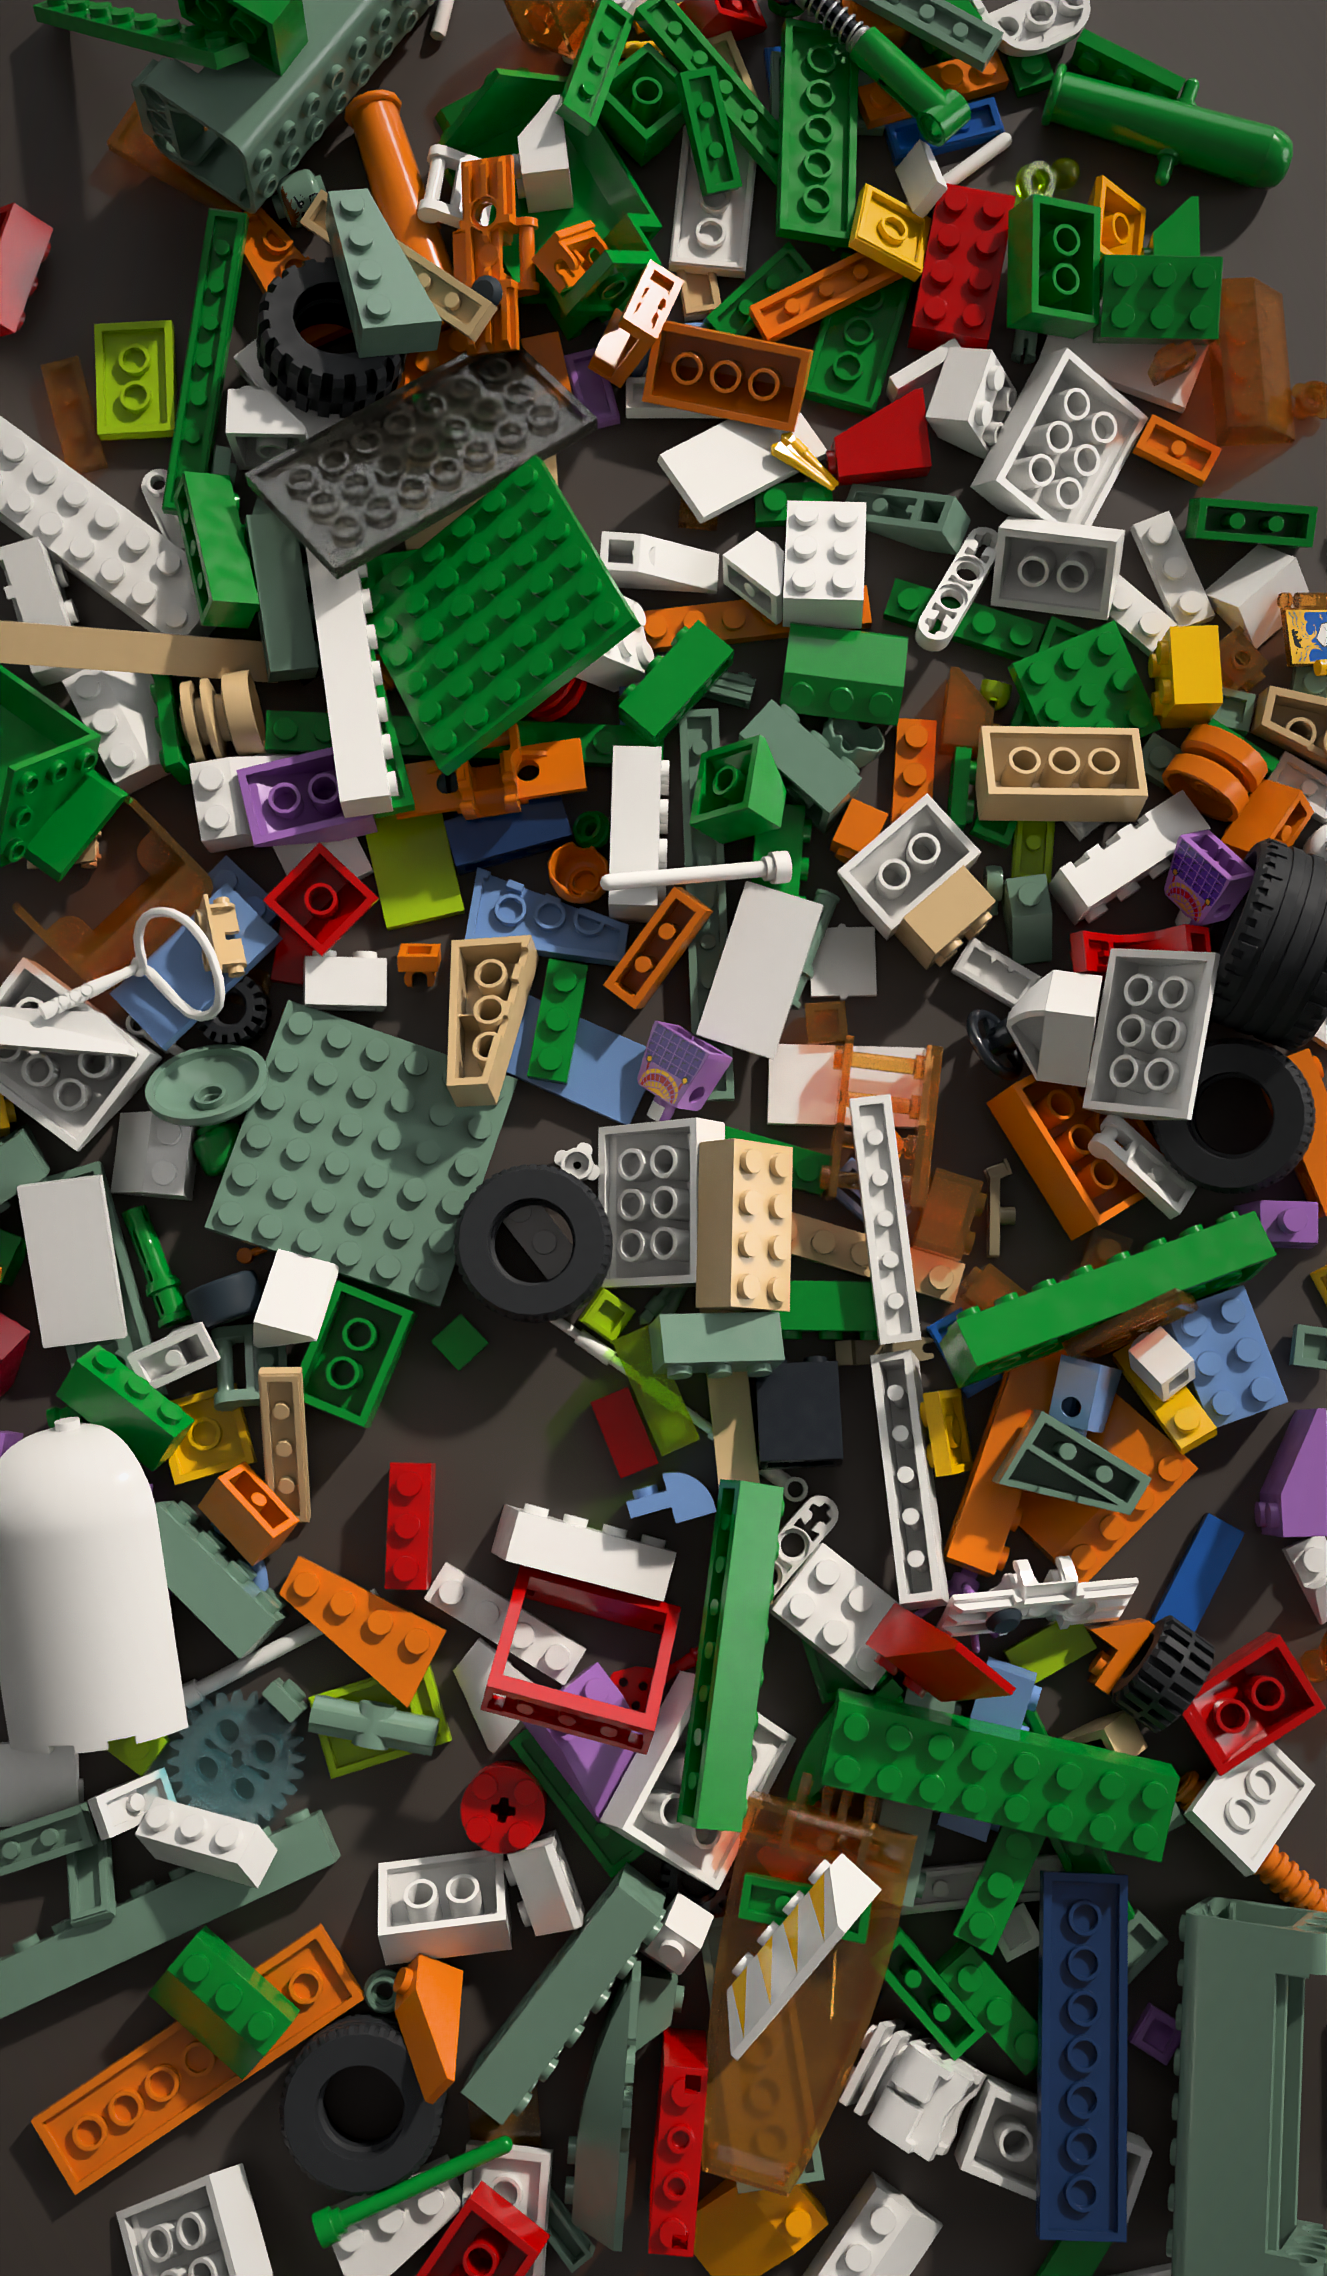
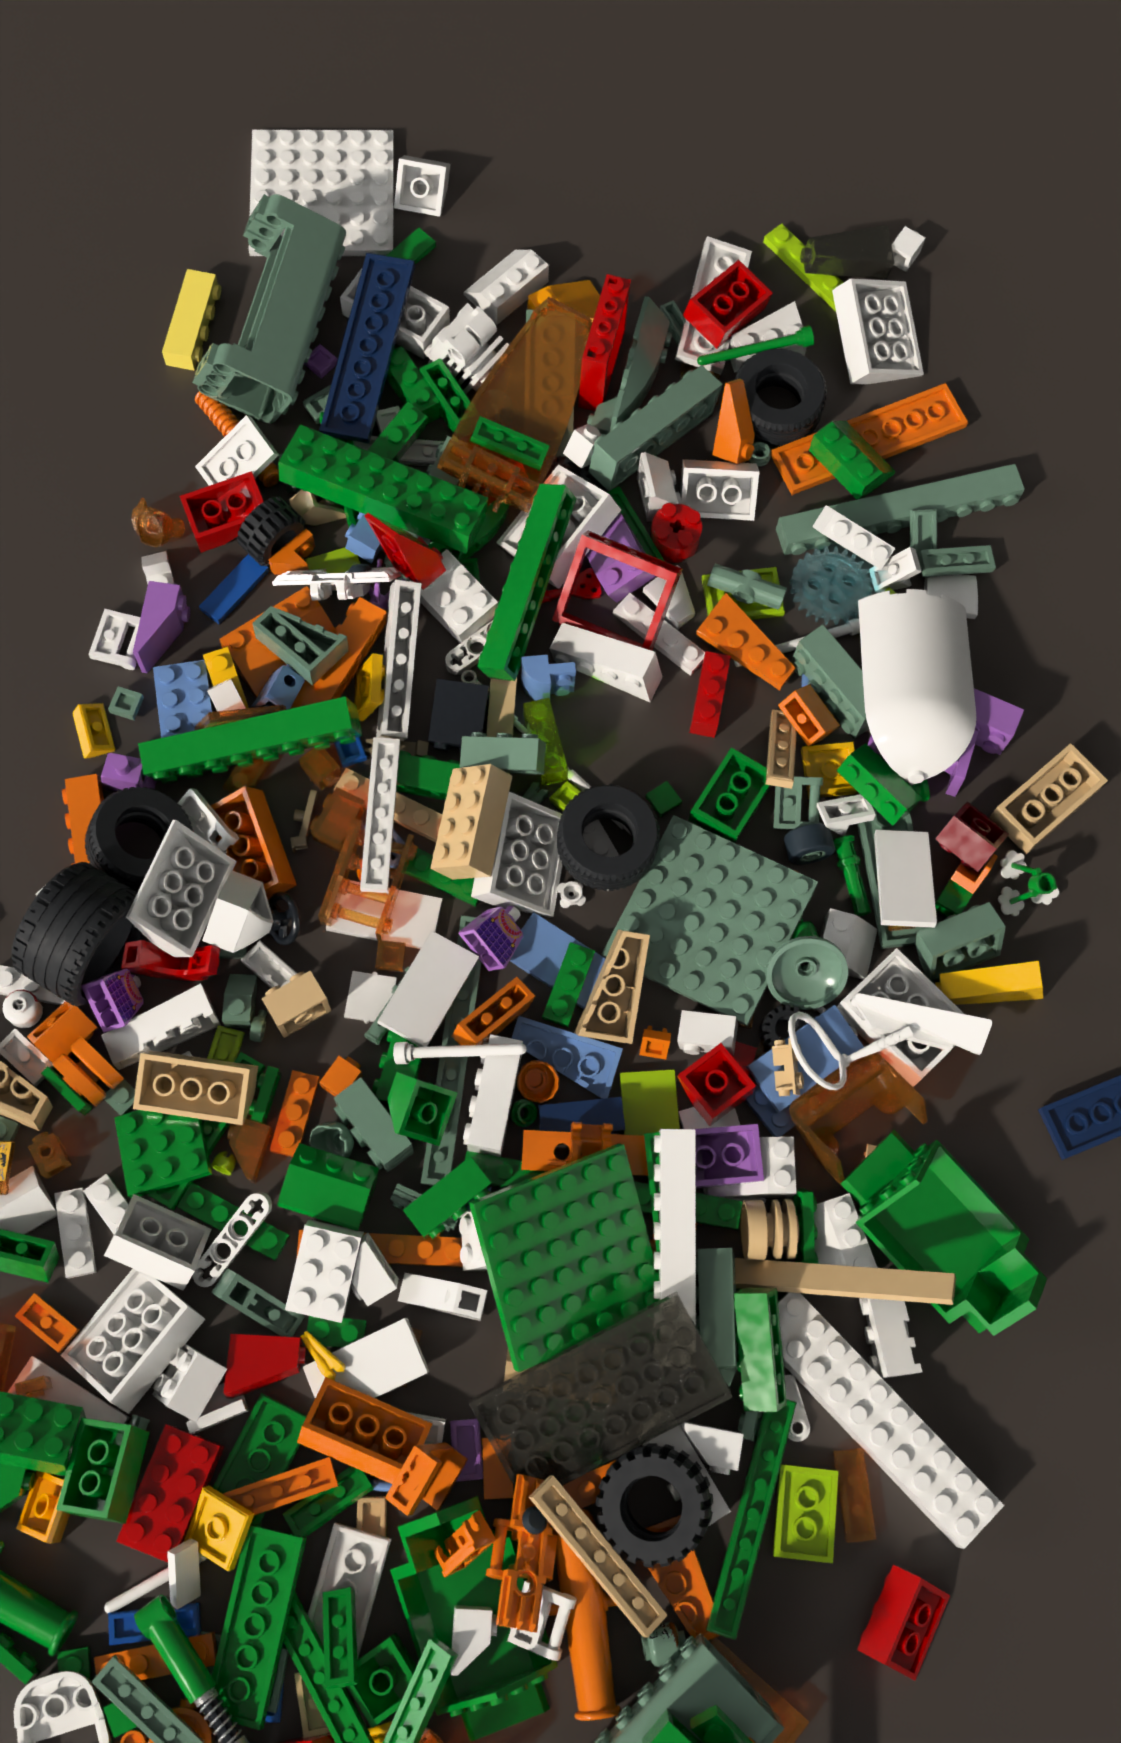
camera: 175 degrees left, 10 degrees down
white slope [253,1249,339,1348] -> none
sand green plate [261,1677,309,1723] -> none
sand green wedge [325,188,442,358] -> none
red tile [590,1387,659,1478] -> none
white slope [727,1853,882,2061] -> none
white slope [837,793,981,940] -> none
clear neon green plate [1016,157,1080,201] -> none
yellow brick [1148,625,1223,729] -> none
sand green plate [1207,687,1256,736] -> none

